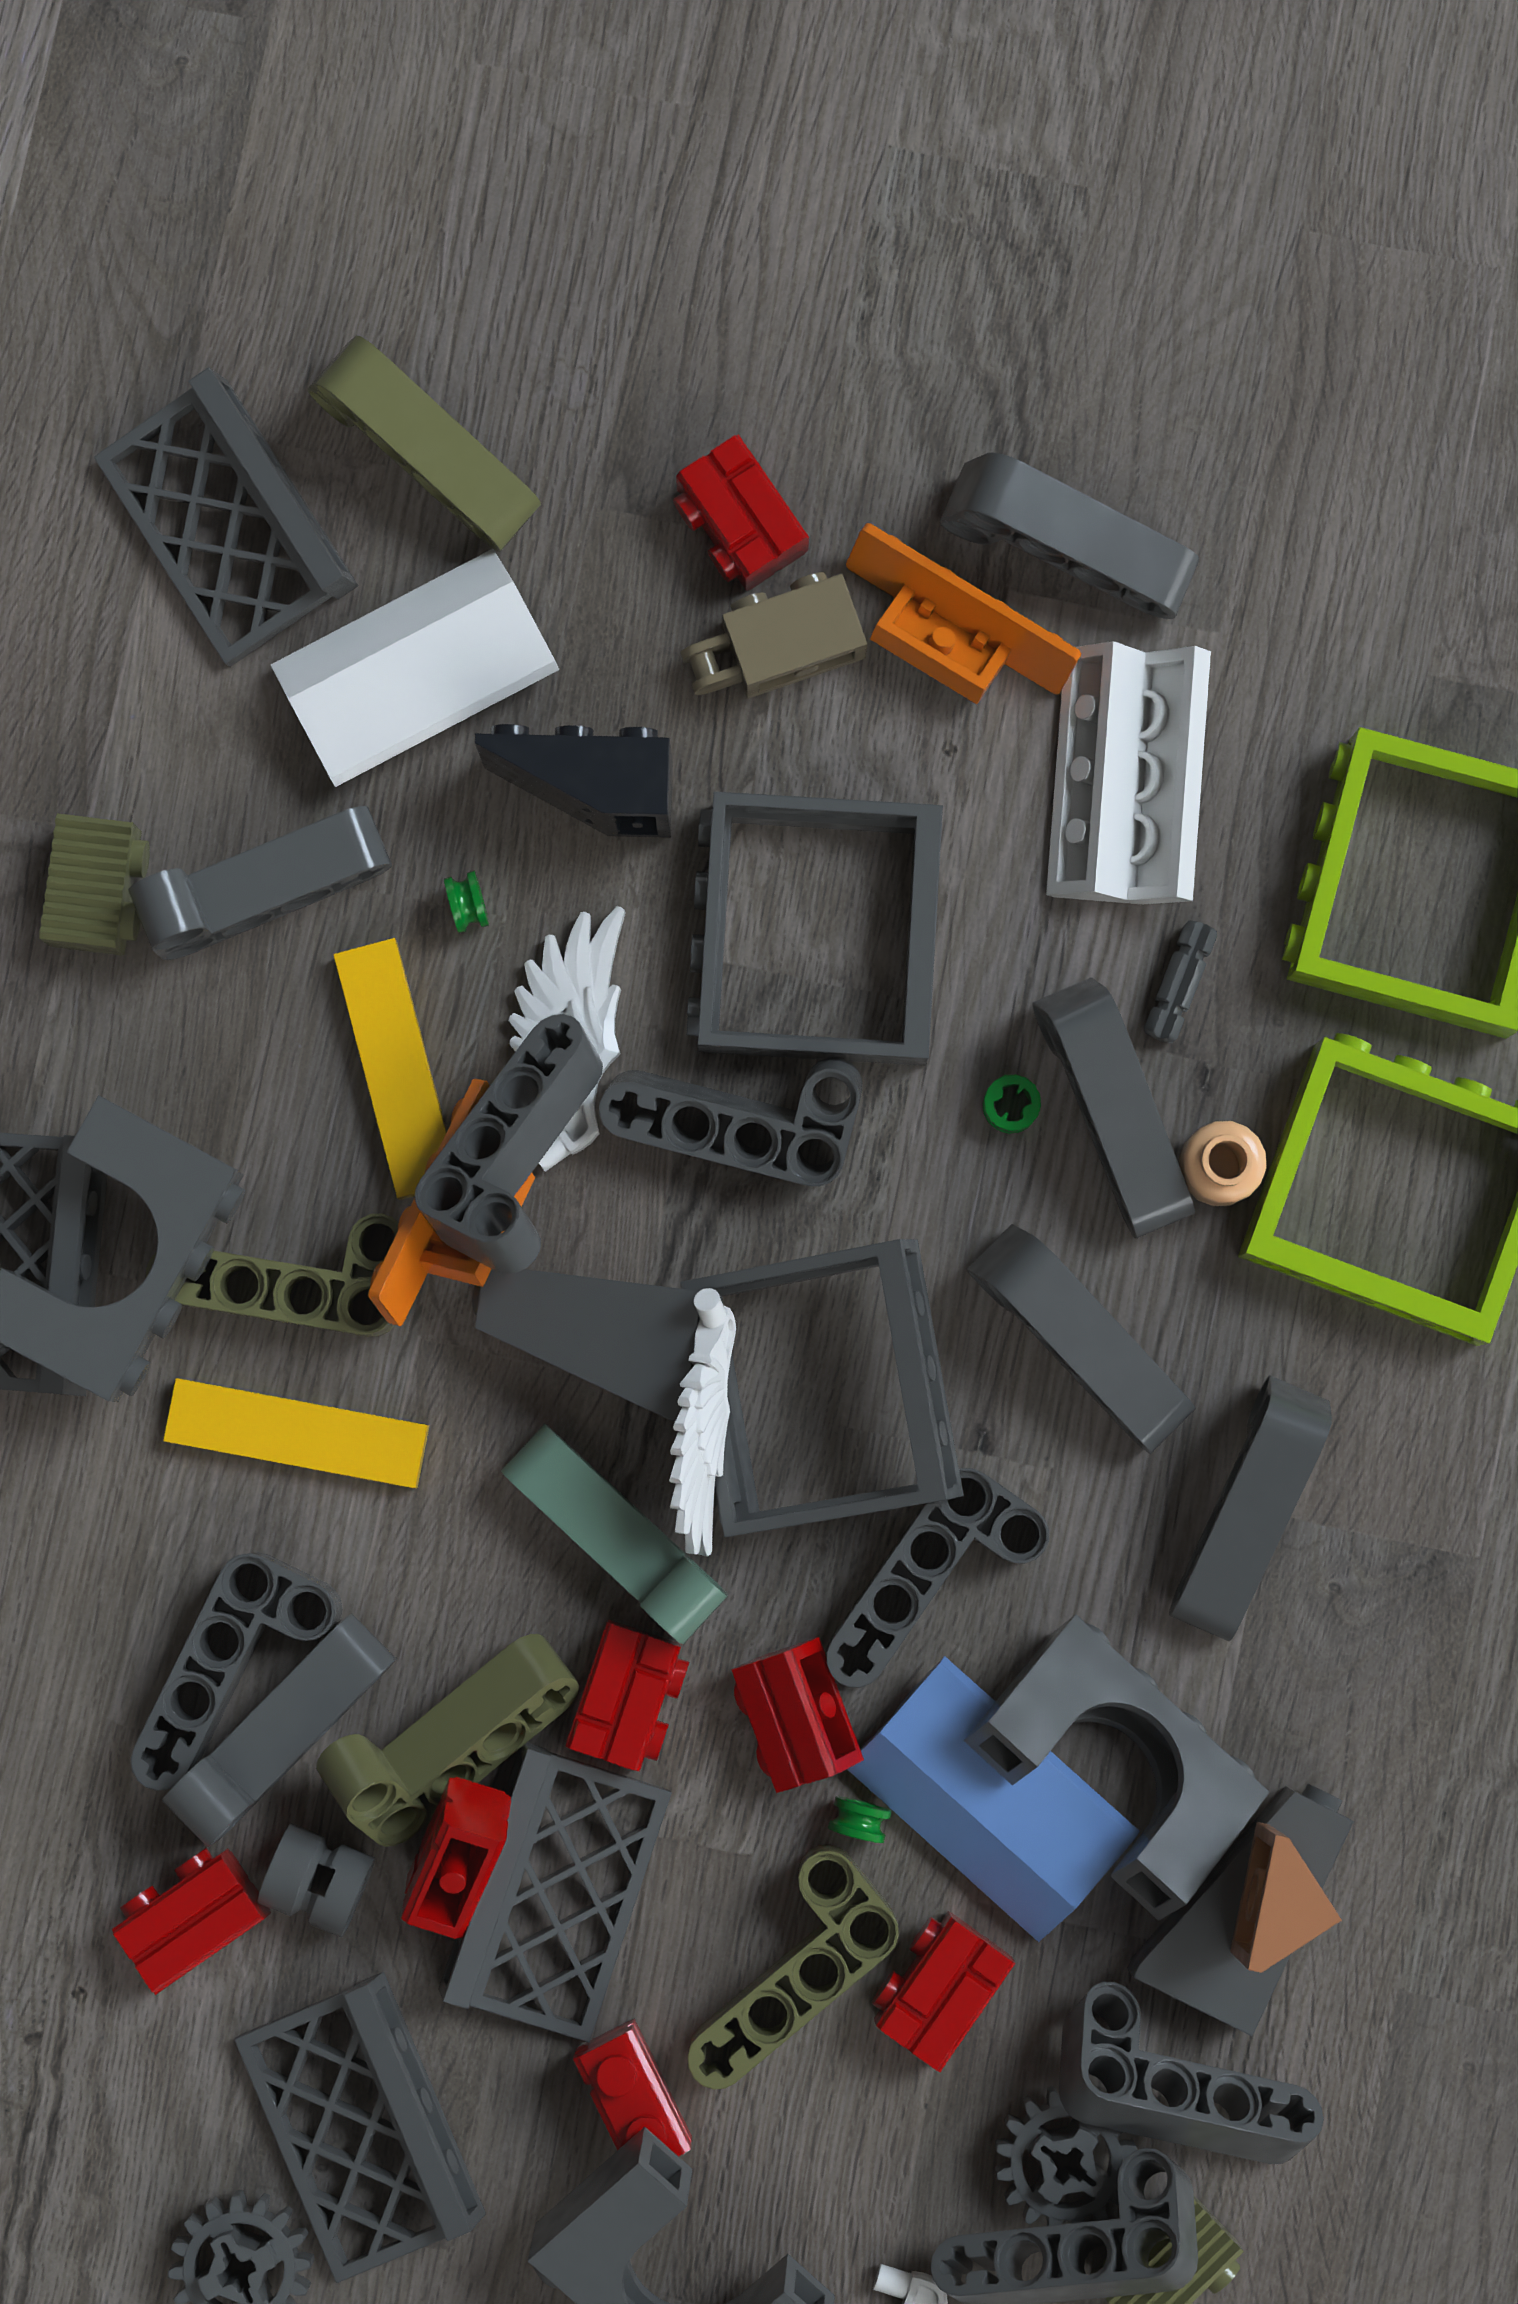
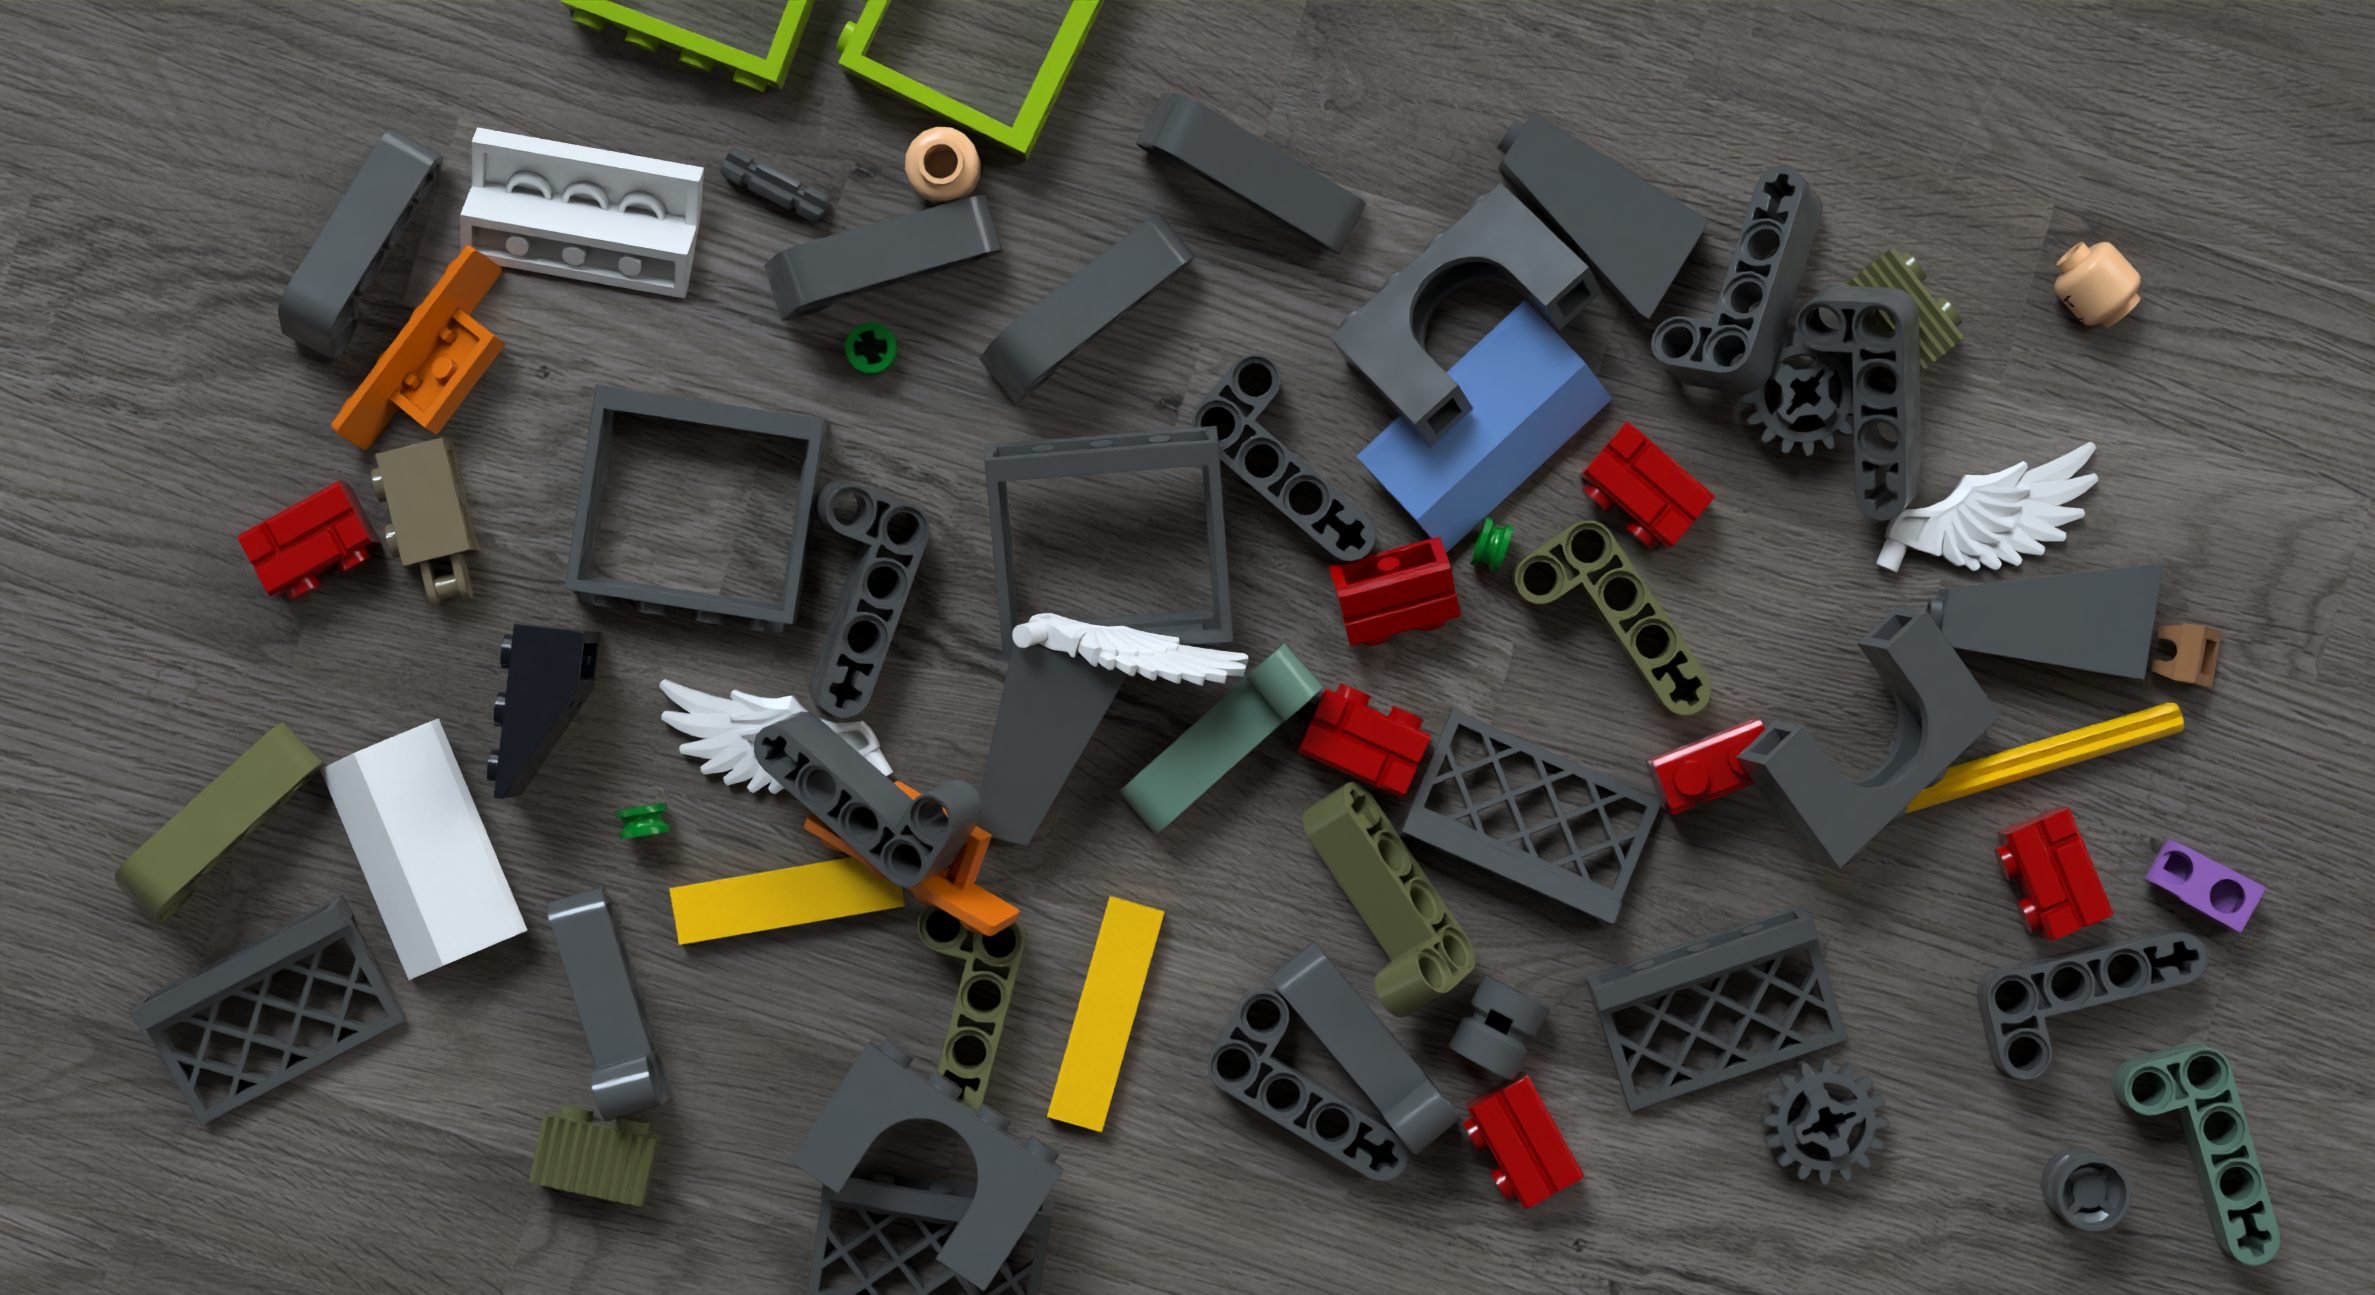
camera: 85 degrees left, 5 degrees up
red brick [401,1777,511,1939] -> none
nougat slope [1230,1822,1342,1973] -> none

